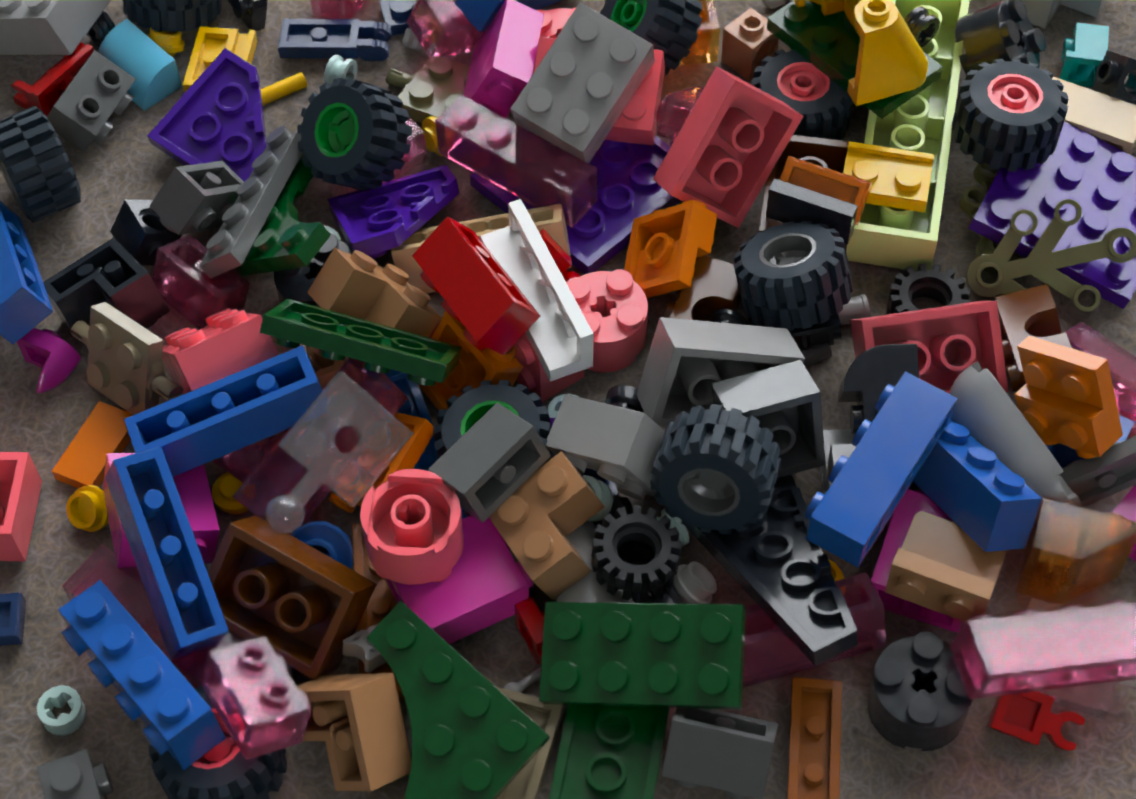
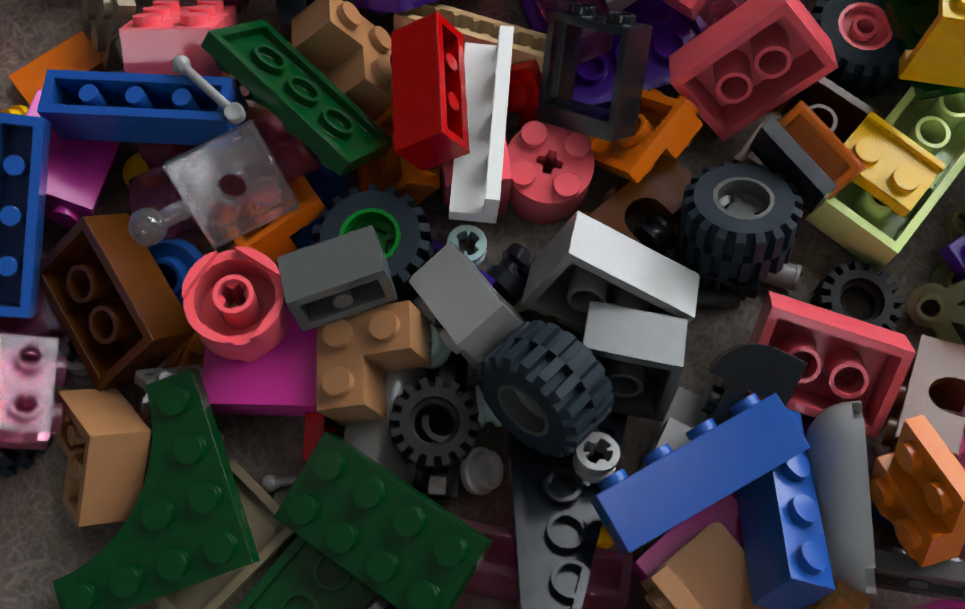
camera: 20 degrees right, 15 degrees up
none -> light grey hinge [171,55,246,125]
none -> black window [536,2,653,142]
none -> light grey bush [572,432,620,483]

